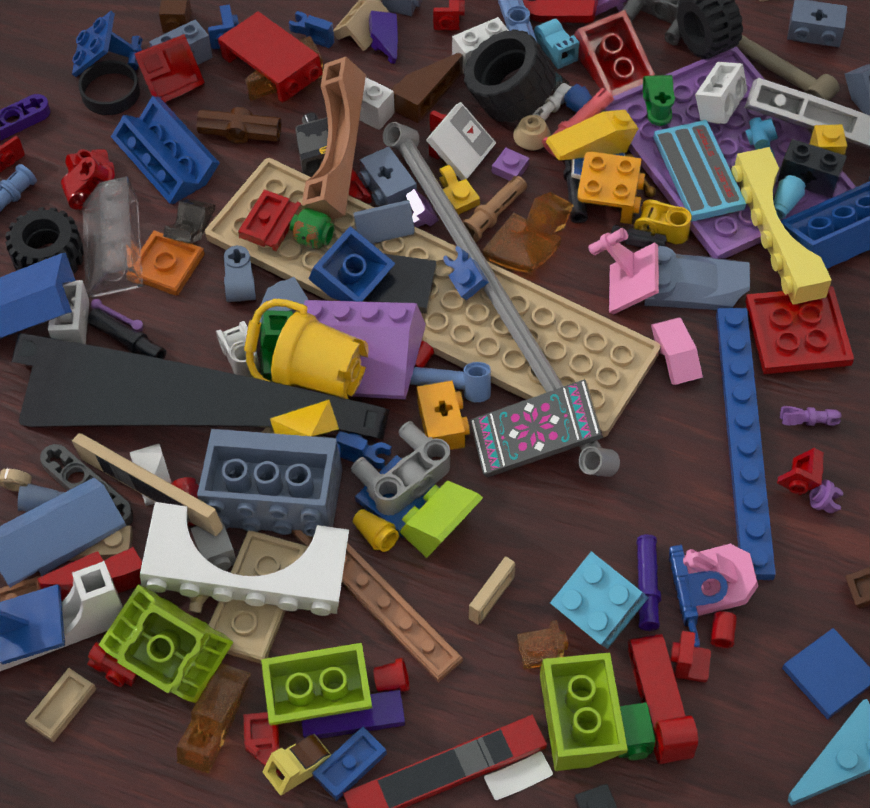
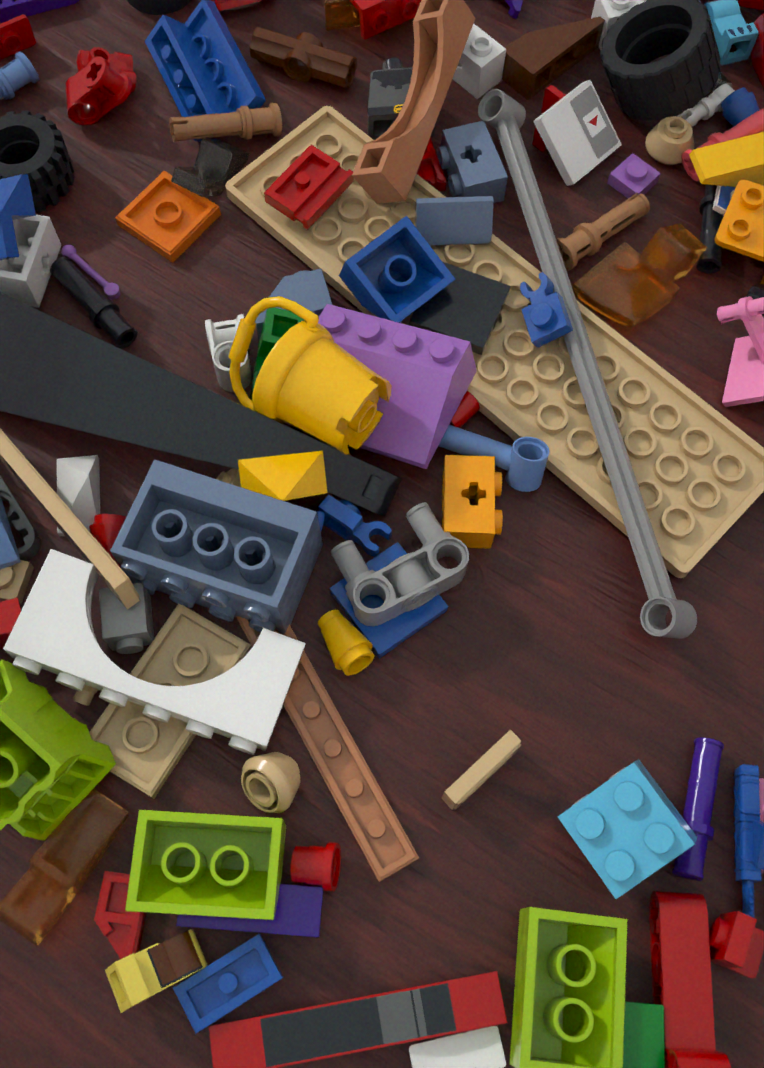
camera: 10 degrees right, 10 degrees up
clear slope [82,176,143,298] -> none
sand blue piece [224,245,256,302] -> none
green head [290,208,335,250] -> none
lime slope [399,480,483,558] -> none
medium lavender tile [406,189,439,228] -> none
yellow plate [439,165,480,215] -> none
dark grey tile [470,379,603,478] -> none
clear orange bracket [517,620,568,670] -> none
none -> medium nougat pin [169,103,282,142]
none -> tan cone [241,752,301,813]

